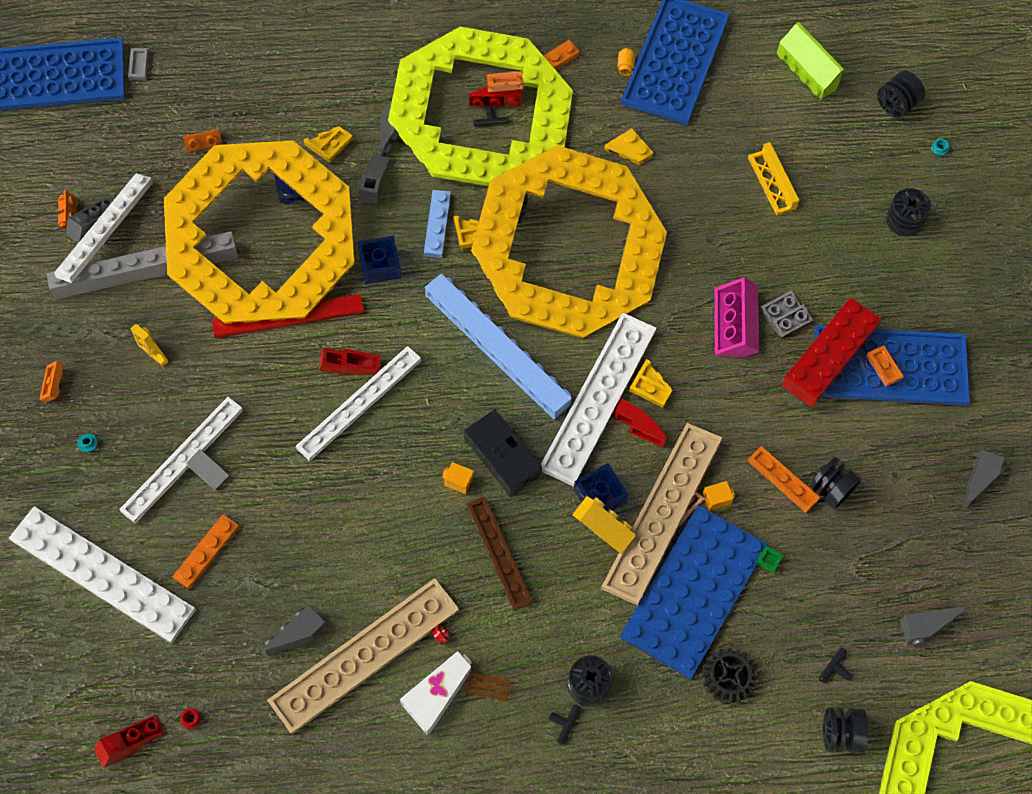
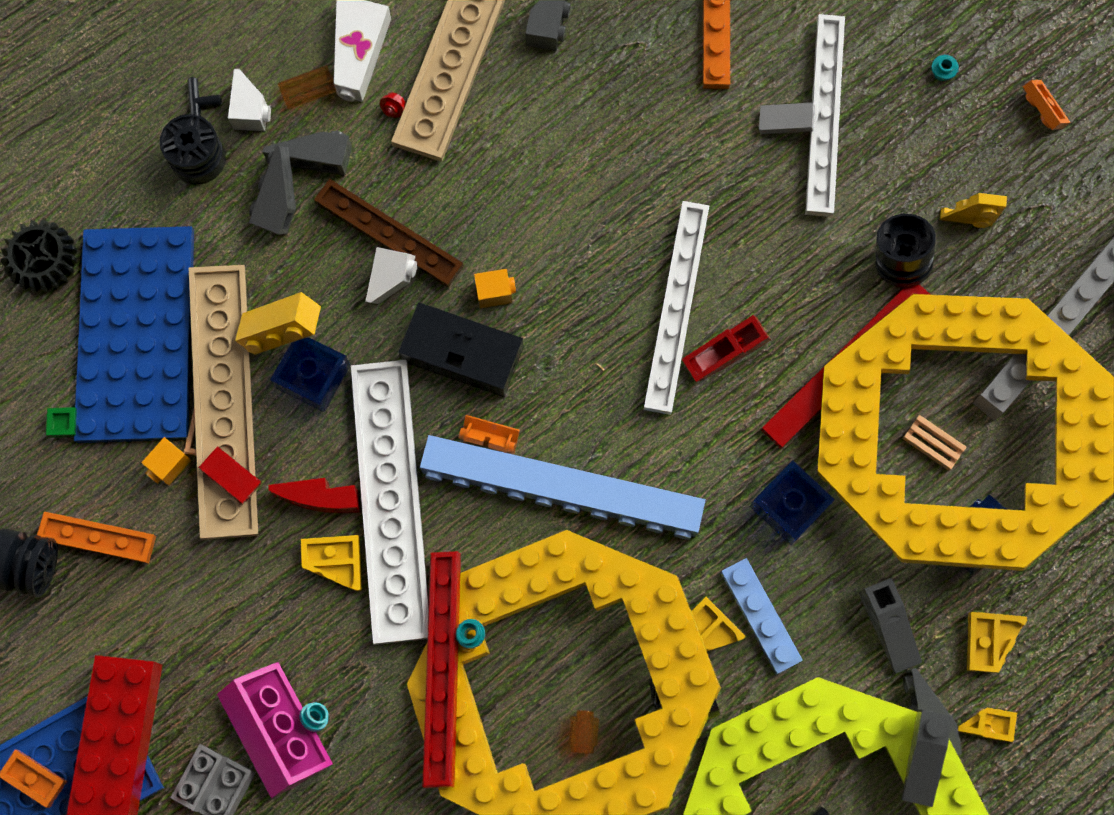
camera: 150 degrees right, 10 degrees up
none -> red tile [198,446,262,505]
none -> white slope [228,69,271,131]
none -> dark grey slope [249,145,296,234]
none -> dark grey slope [263,131,352,176]
none -> teal plate [299,702,329,732]
none -> white slope [365,247,417,304]
none -> red tile [422,551,461,788]
none -> teal plate [456,619,485,649]
none -> orange hinge [459,415,520,455]
none -> clear orange brick [568,710,600,754]
none -> black wheel [875,213,936,288]
none -> dark grey slope [902,709,953,807]
none -> light nougat tile [903,415,966,471]
none -> yellow slope [958,707,1017,743]

